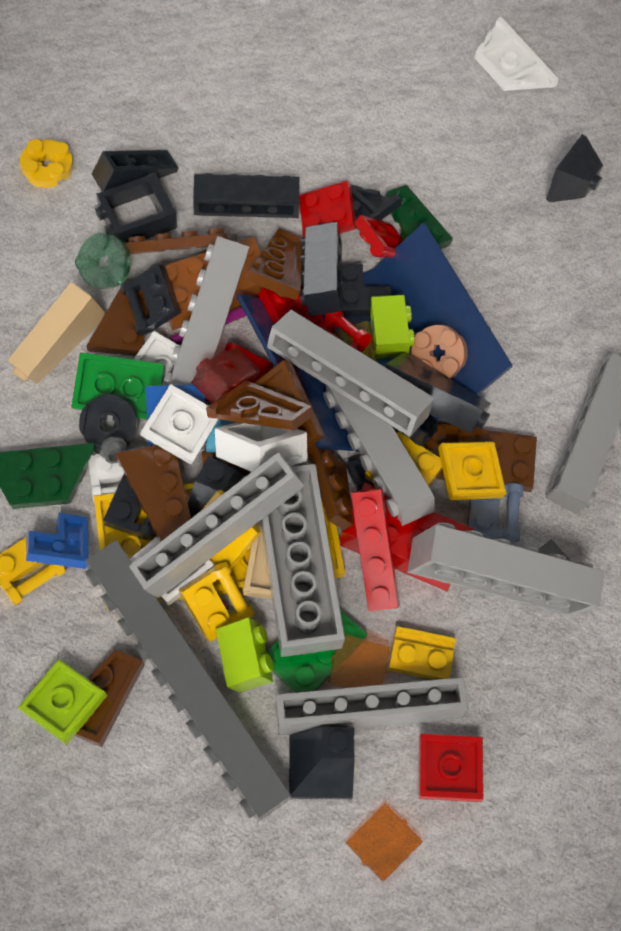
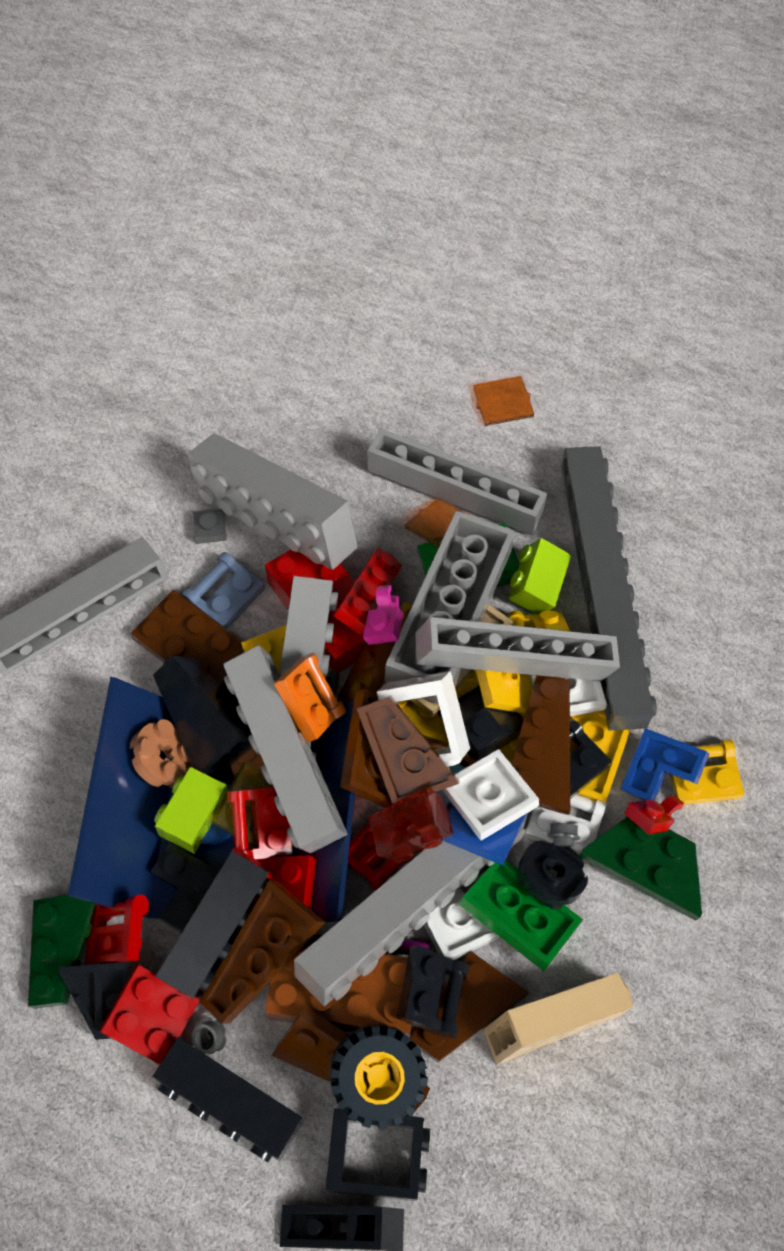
camera: 145 degrees left, 0 degrees up
lime tile [18,659,107,746] -> none
clear green plate [75,233,131,289] -> none
reddish brown wing [75,650,145,747] -> none
black slope [289,727,355,799] -> none
yellow plate [388,626,456,680] -> none
red plate [418,734,484,802] -> none
yellow plate [438,442,506,500] -> none
none -> dark grey plate [192,1017,227,1054]
none -> orange plate [274,652,347,742]
none -> black wheel [330,1023,428,1129]
none -> dark pink plate [363,585,404,645]
none -> red plate [624,796,684,835]

